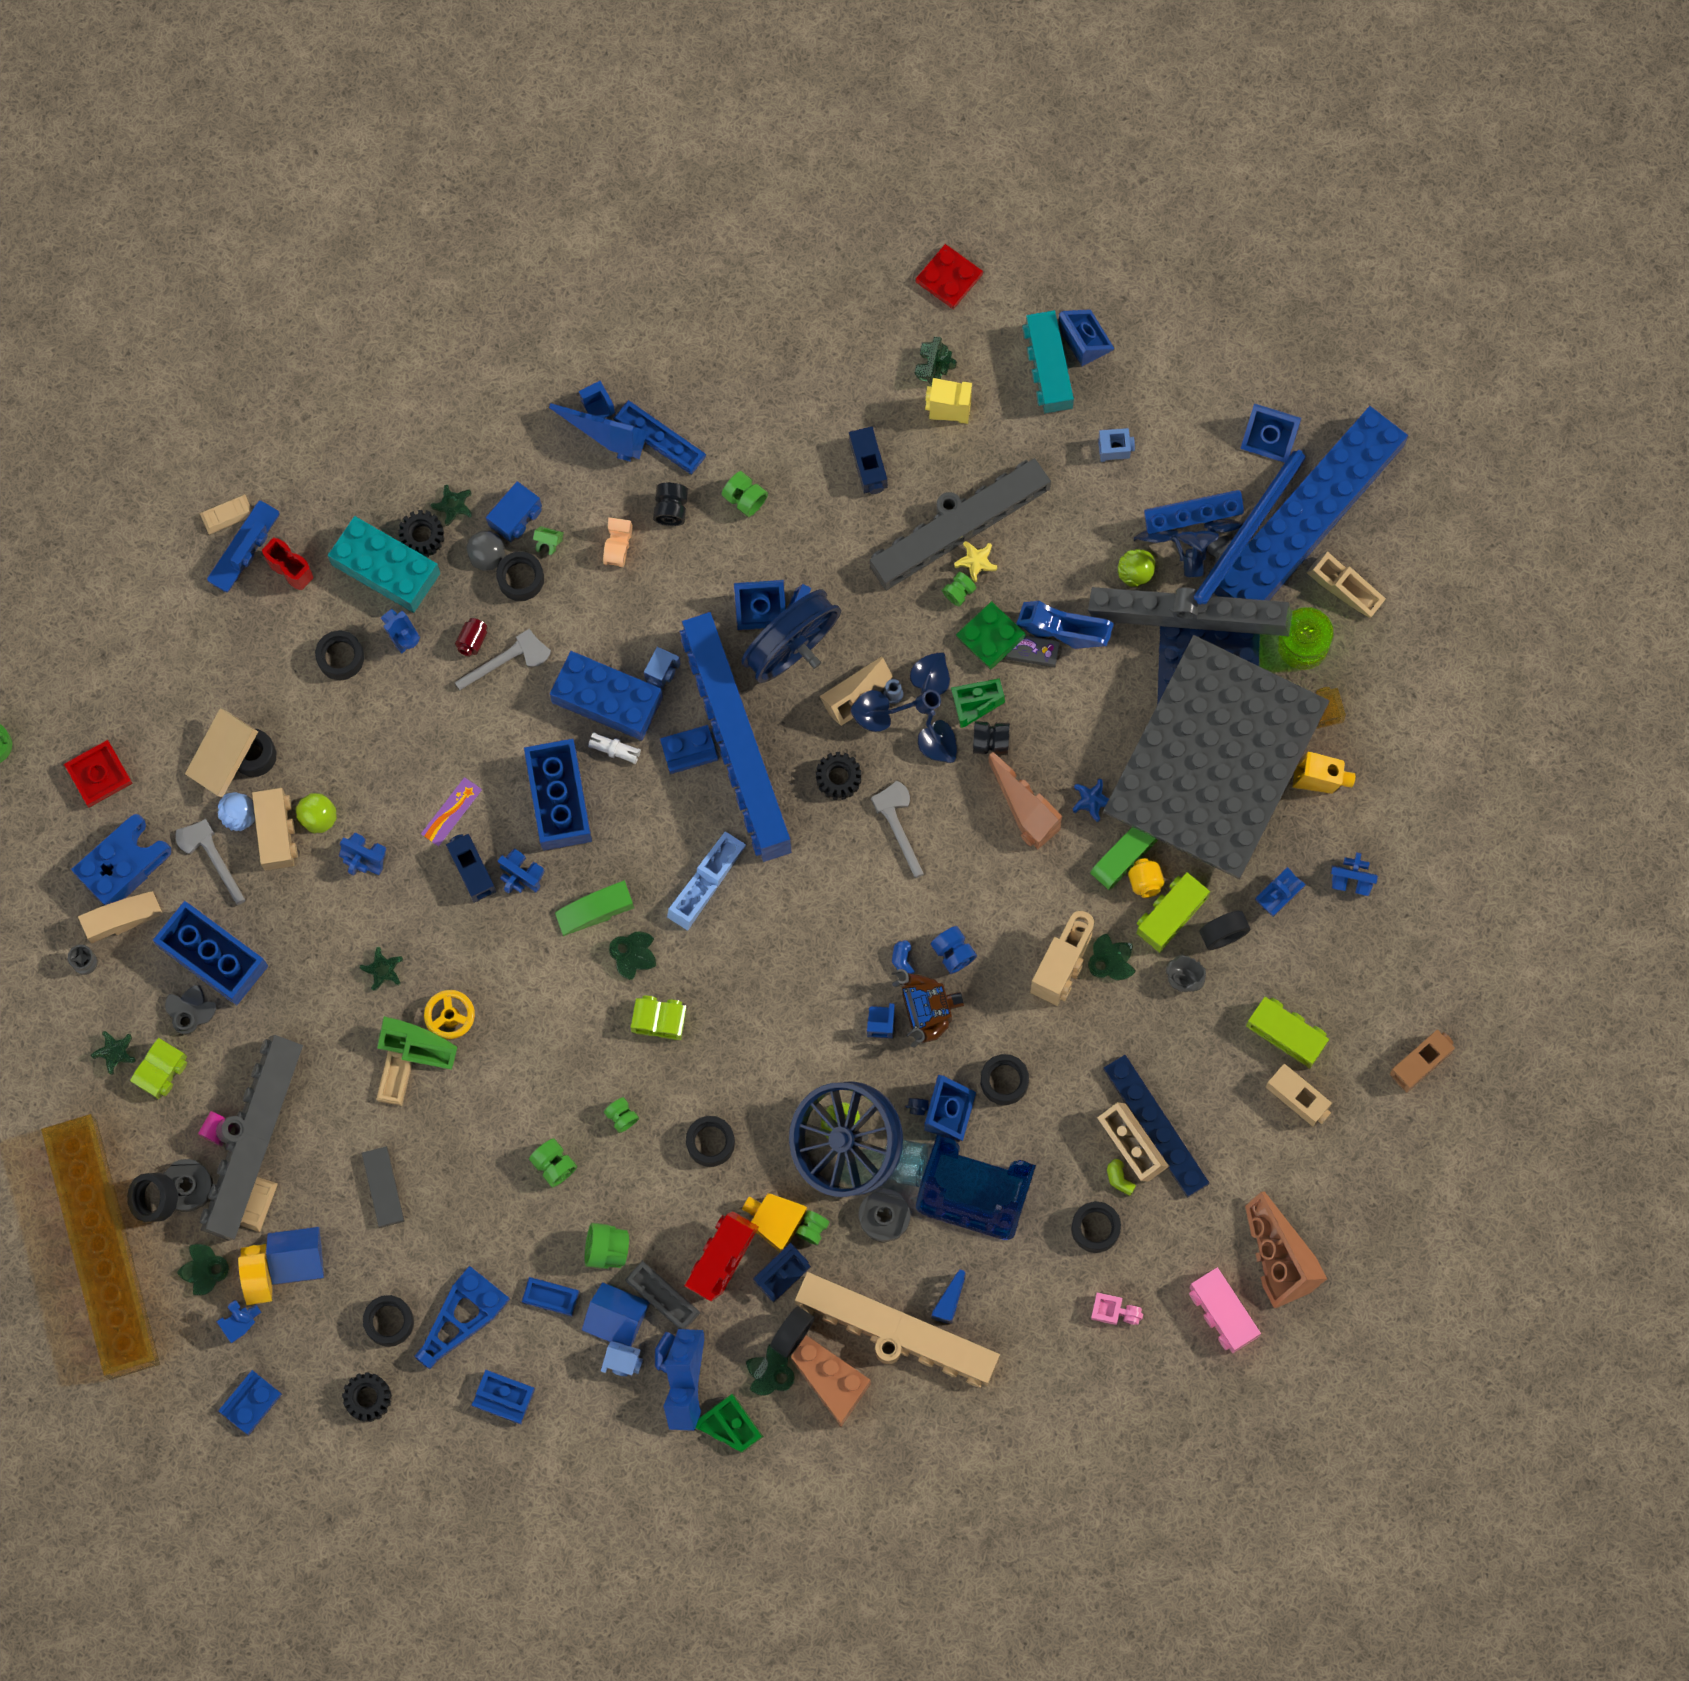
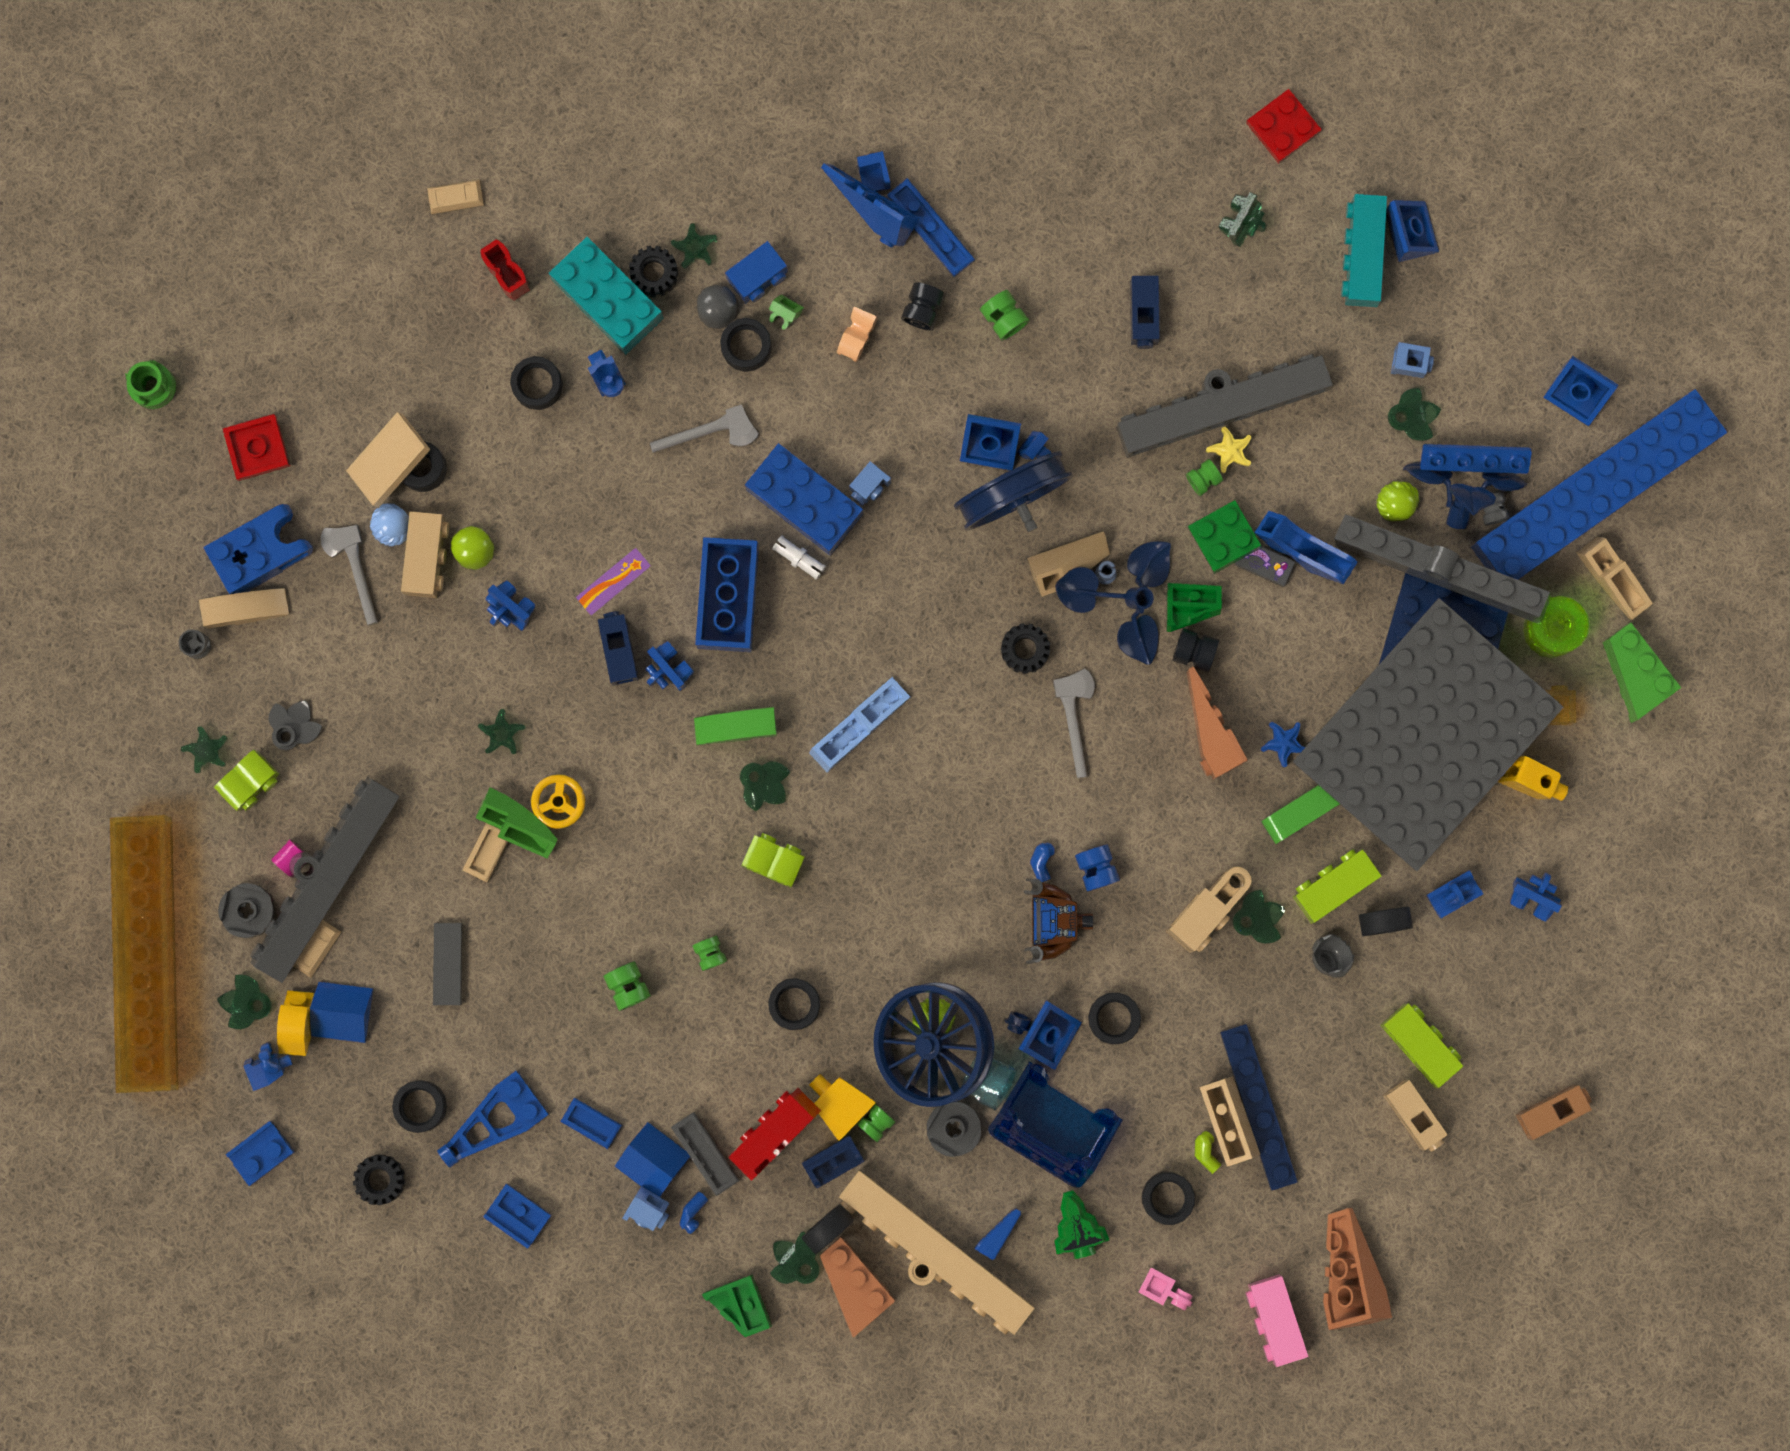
camera: 15 degrees right, 10 degrees up
black tyre [127,1173,178,1222] -> none
blue brick [153,901,268,1006] -> none
blue bracket [207,500,280,593] -> none
dark red brick [455,618,487,657] -> none
bright green piece [584,1223,629,1269] -> none
blue plate [660,725,718,774] -> none
blue arch [663,1329,704,1431] -> none
blue brick [679,612,792,862] -> none
blue panel [867,1003,895,1039] -> none
light yellow hips [925,378,972,424] -> none
yellow head [1128,858,1164,898] -> none
blue axle [1194,450,1306,605] -> none
none -> green rock [1054,1190,1110,1259]
none -> clear green plate [1388,388,1441,441]
none -> bright green wedge [1603,623,1681,723]

